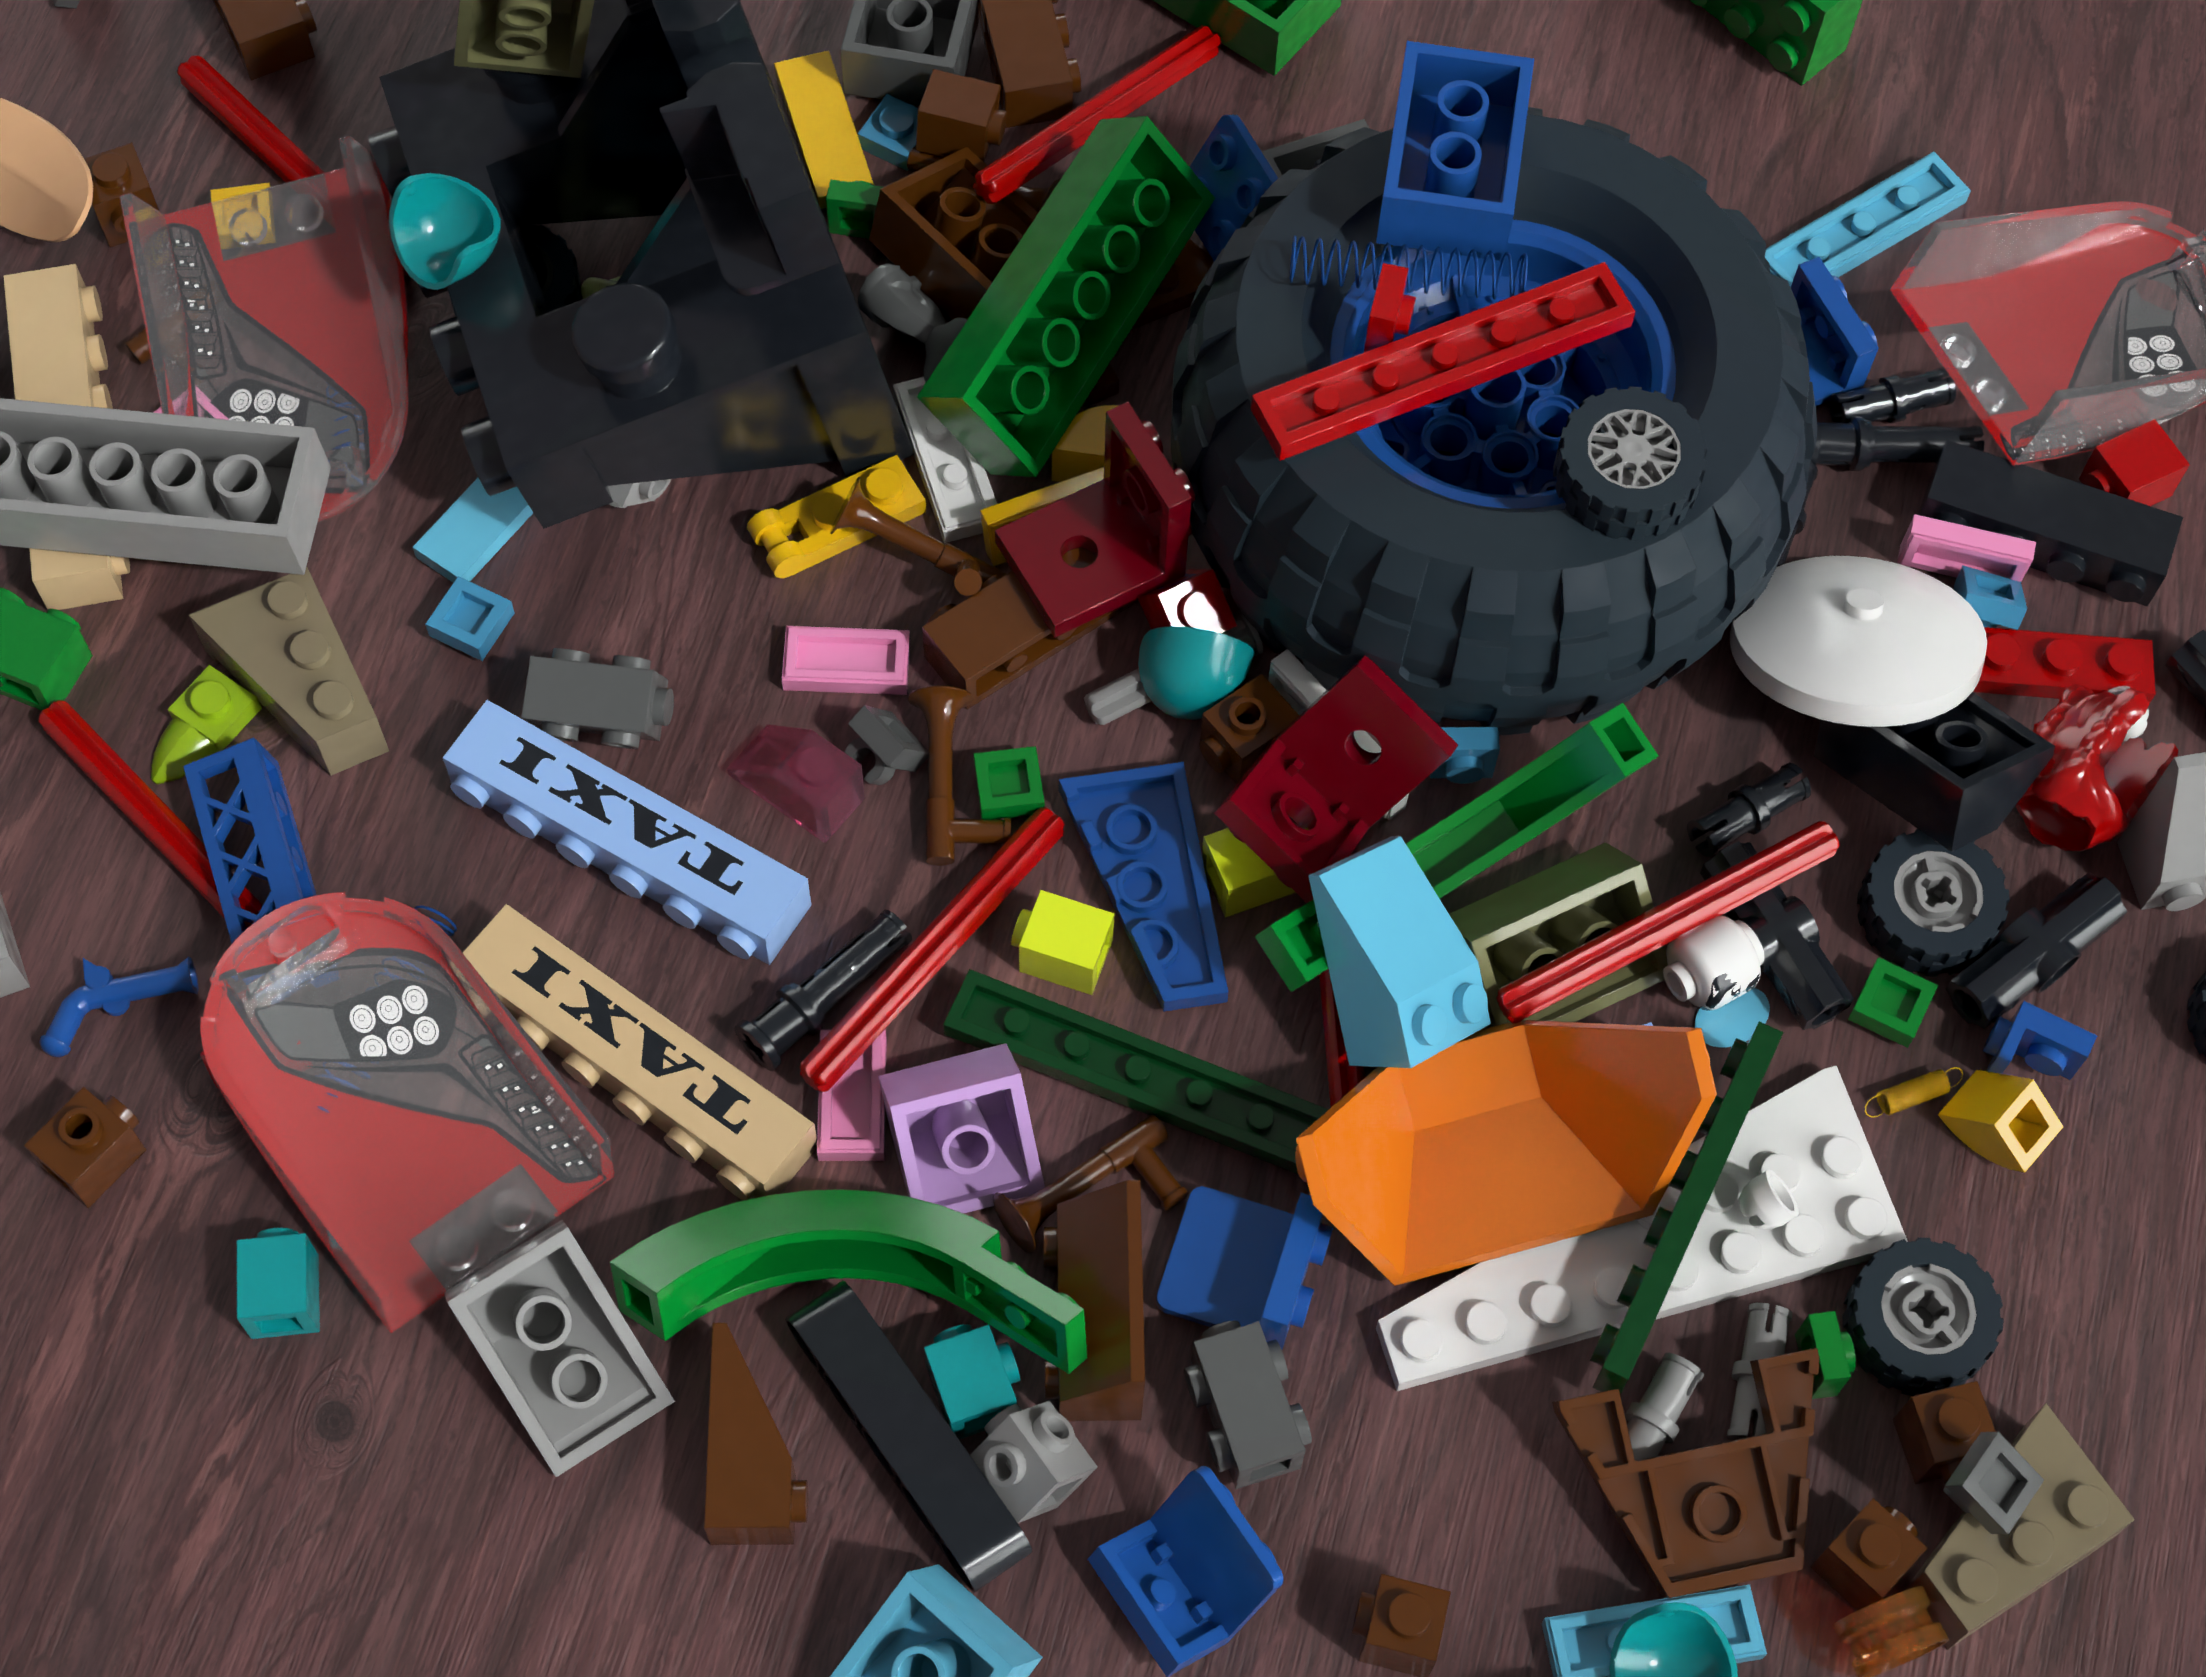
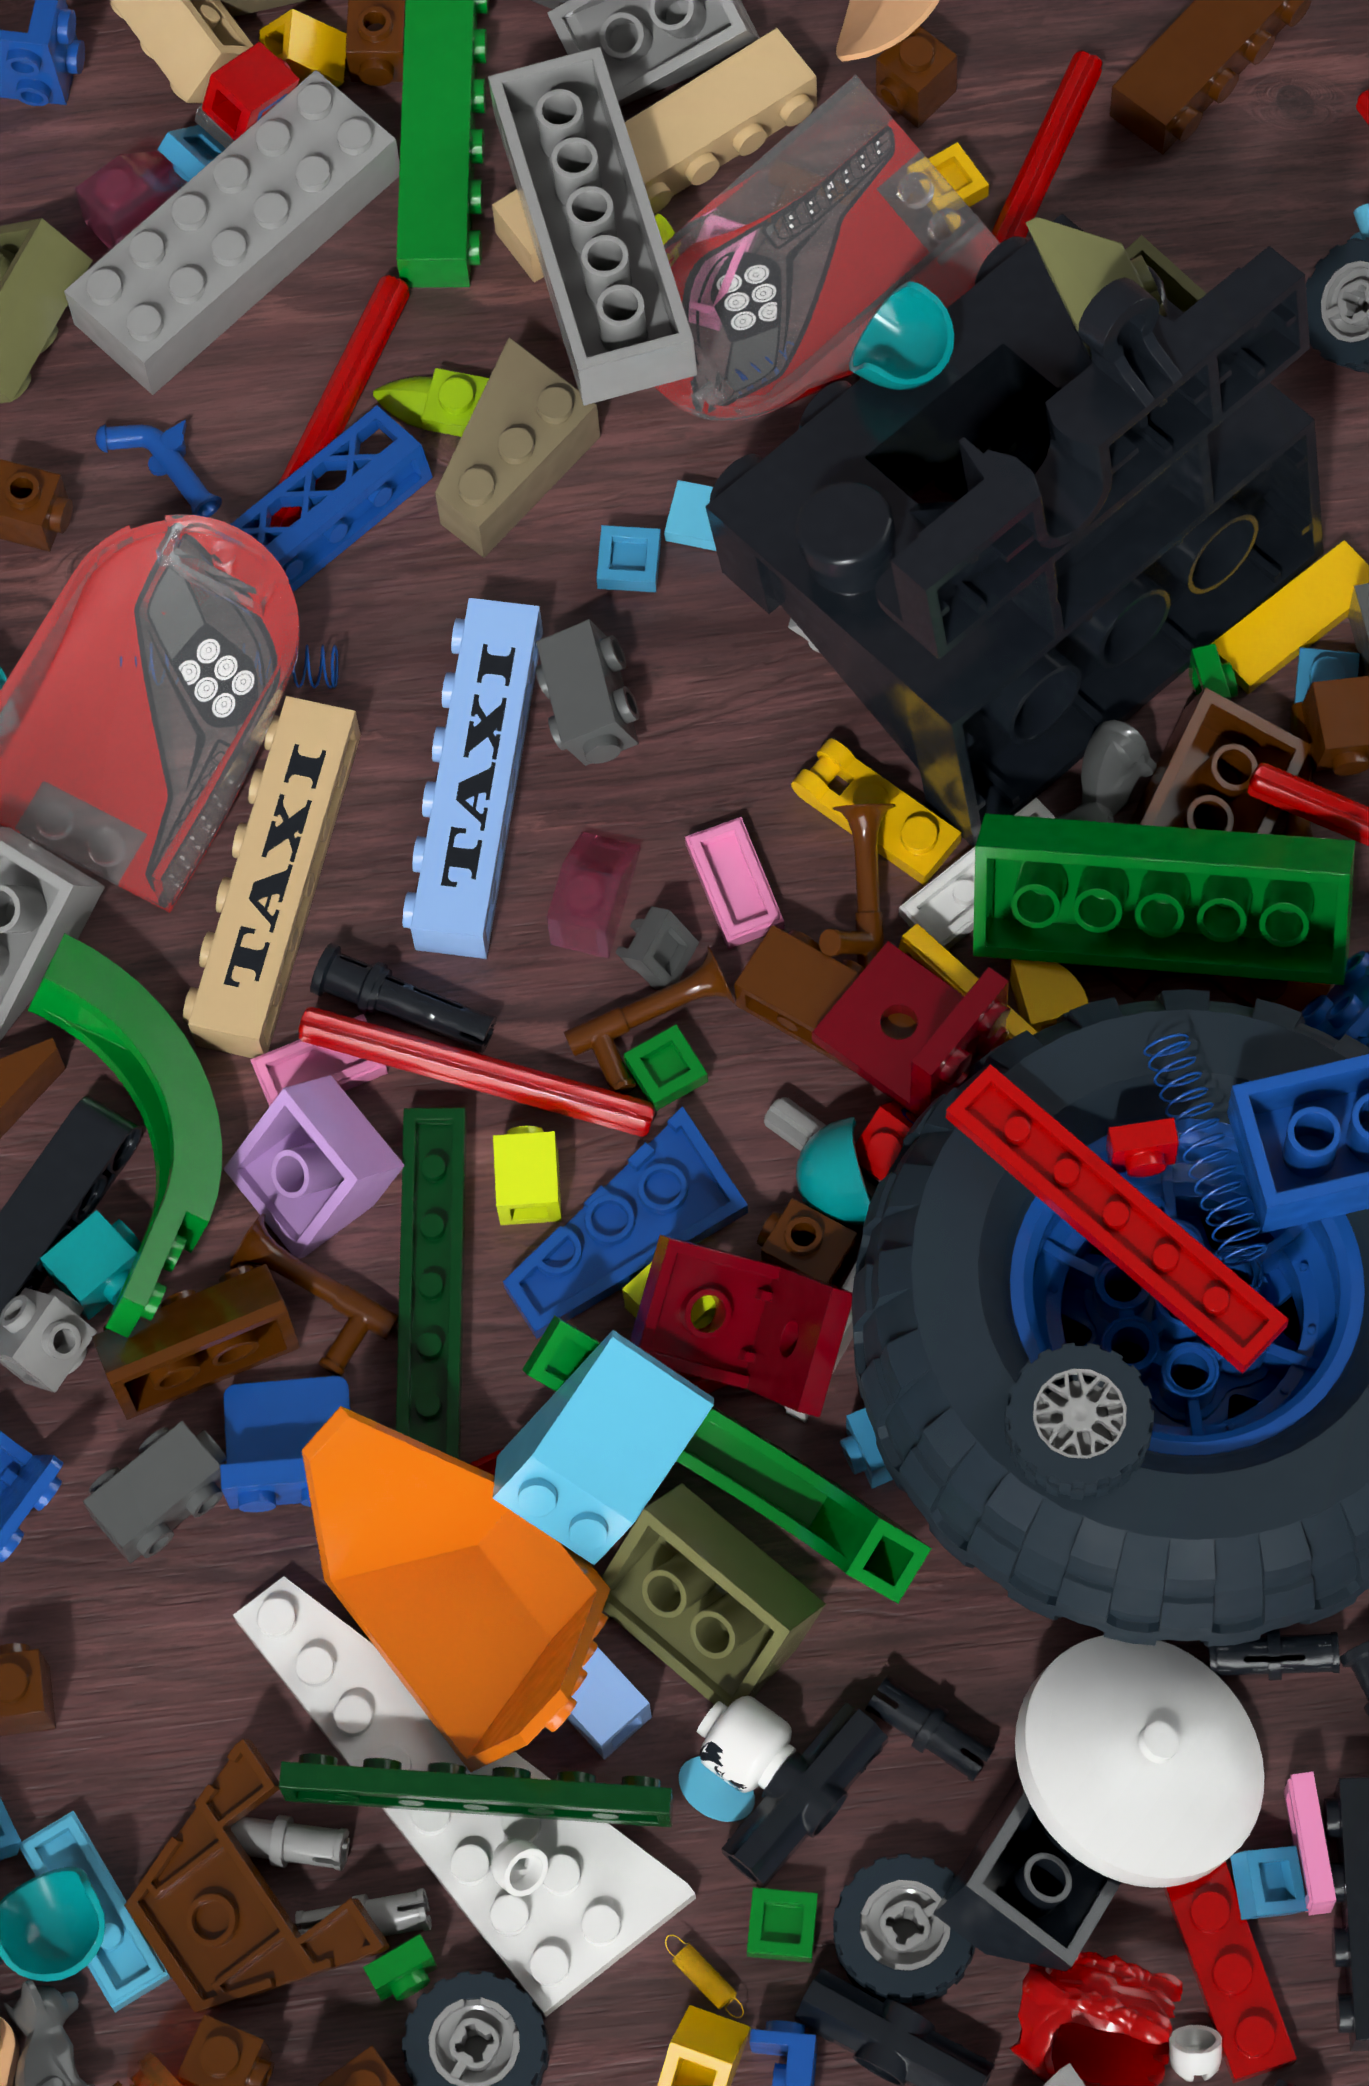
camera: 75 degrees right, 5 degrees up
red axle [1496,821,1840,1023] -> none

